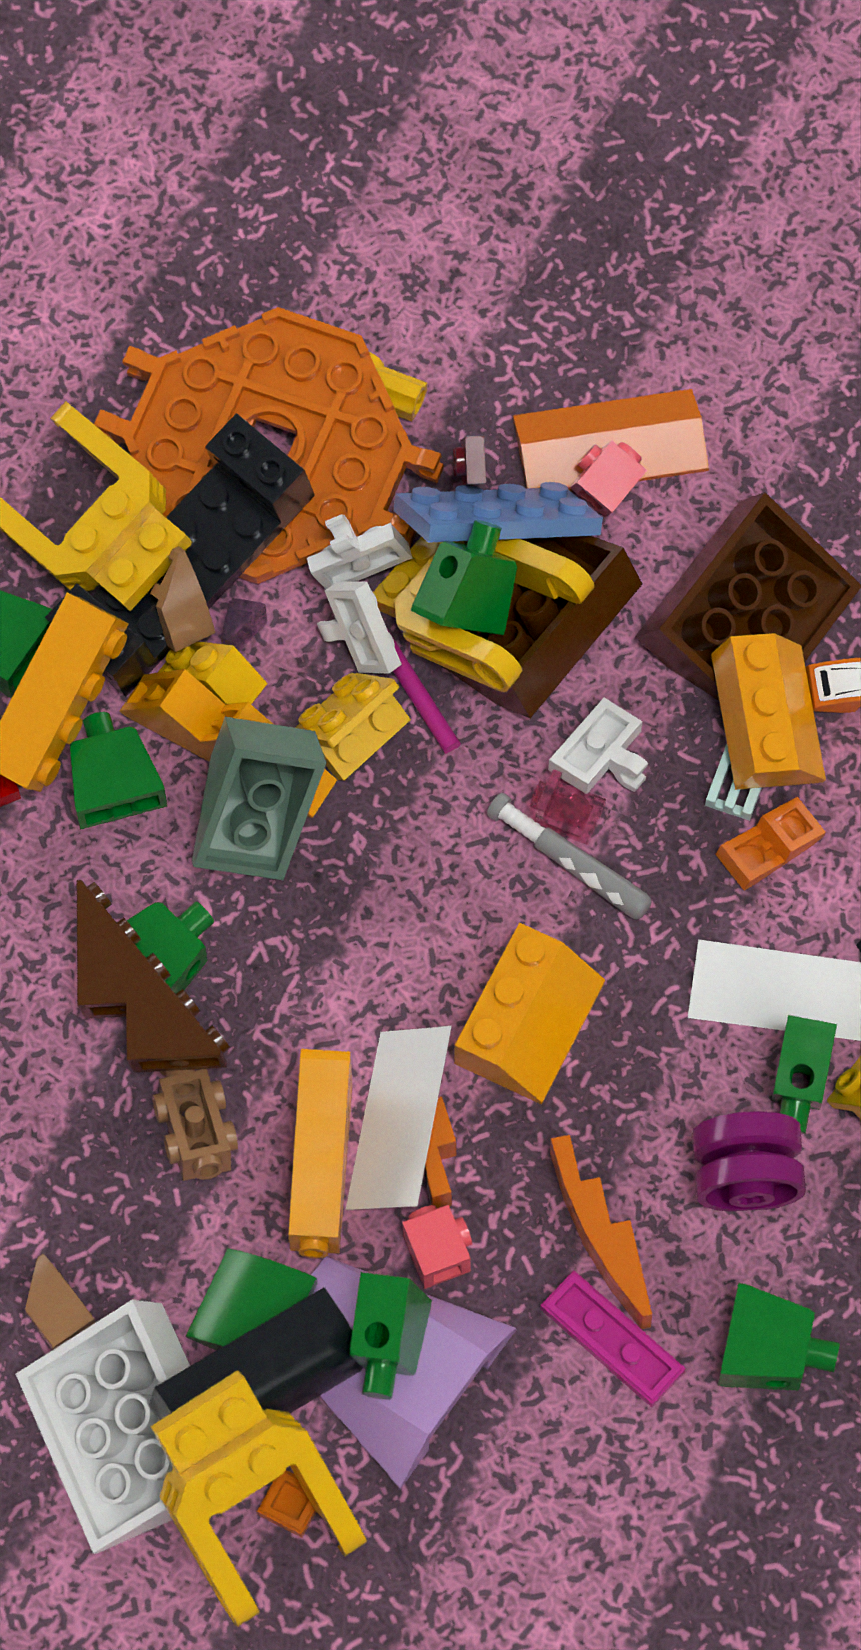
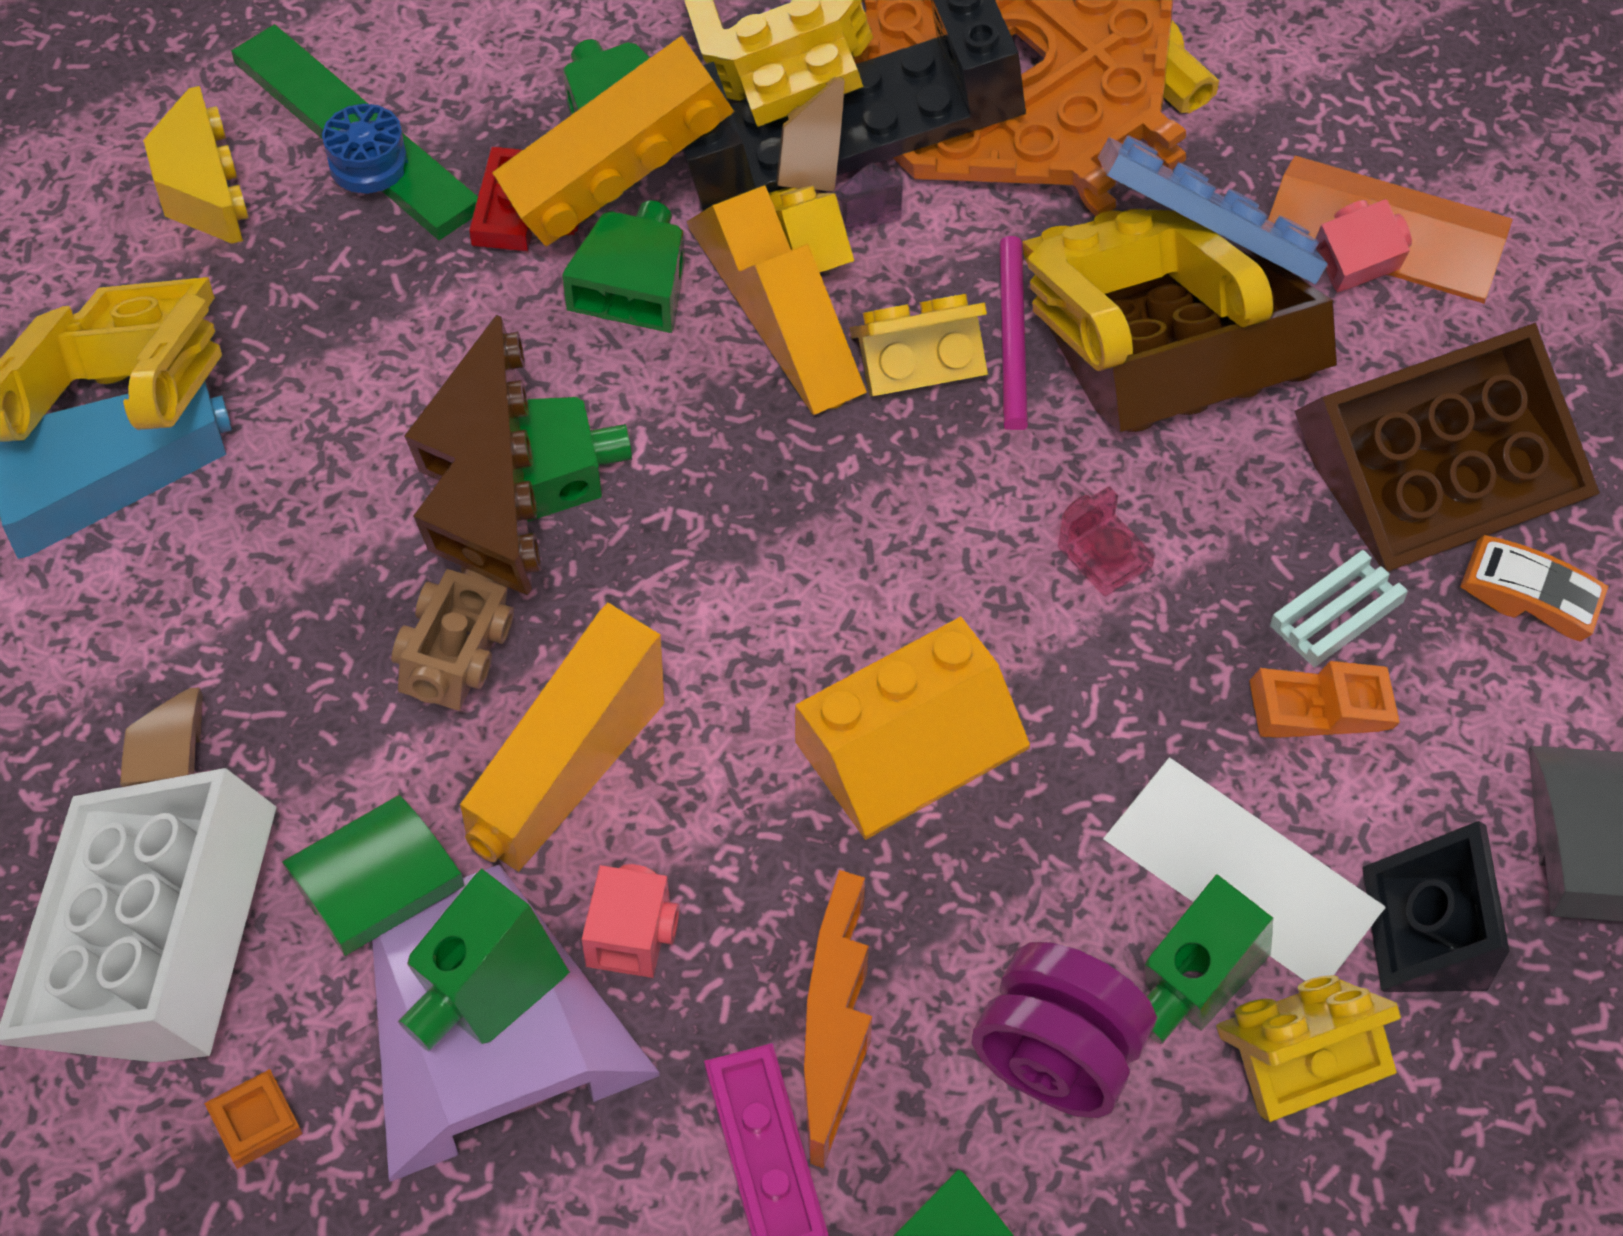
camera: 30 degrees right, 10 degrees down
black brick [149,1287,363,1421] -> none
yellow plate [150,1370,367,1627] -> none
sand green slope [192,717,326,880] -> none
white plate [307,514,412,589] -> none
white plate [317,582,402,674] -> none
white sticker [346,1026,452,1210] -> none
green torso [411,520,517,635] -> none
orange slope [425,1096,456,1209] -> none
hinge [453,436,486,486] -> none
light grey piece [487,793,651,919] -> none
white plate [548,698,648,794] -> none
light orange slope [711,633,826,790] -> none

